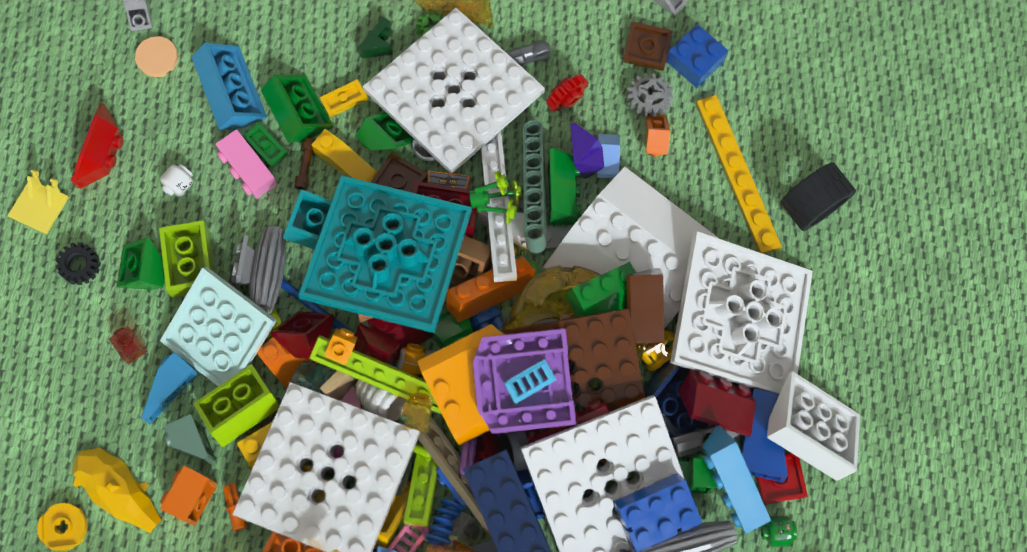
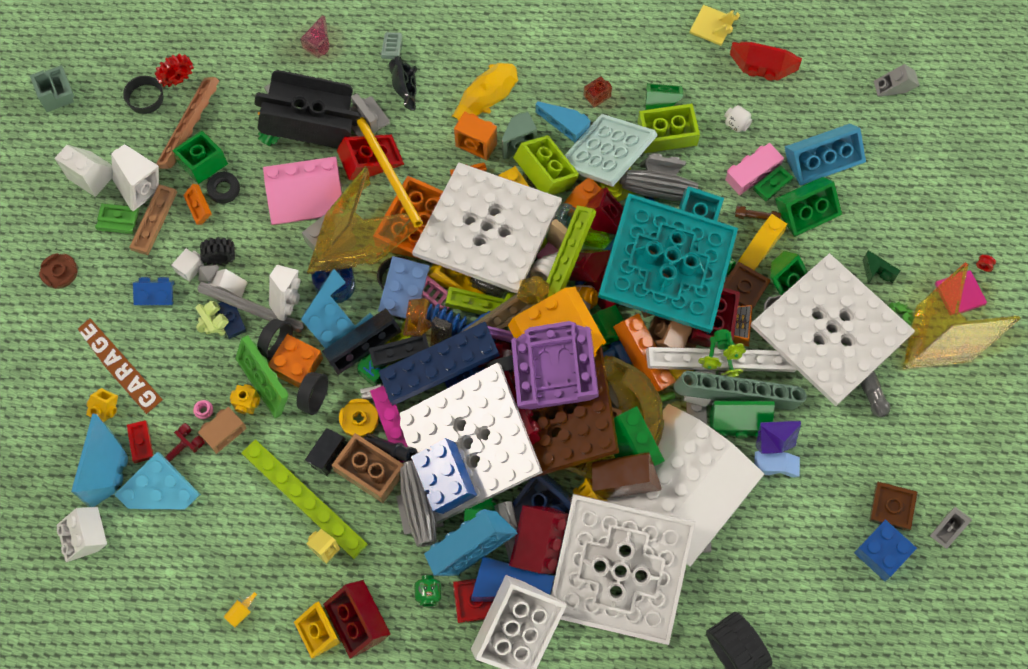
camera: 95 degrees right, 5 degrees down
yellow plate [37,503,88,552] -> none
black tyre [55,242,100,285] -> none
light nougat tile [135,36,178,77] -> none
yellow plate [319,79,368,118] -> none
light orange bracket [325,328,358,365] -> none
medium azure slope [503,359,556,404] -> none
red gear [546,74,589,112] -> none
light grey gear [627,73,673,118] -> none
orange slope [645,114,670,156] -> none
yellow plate [696,95,782,254] -> none

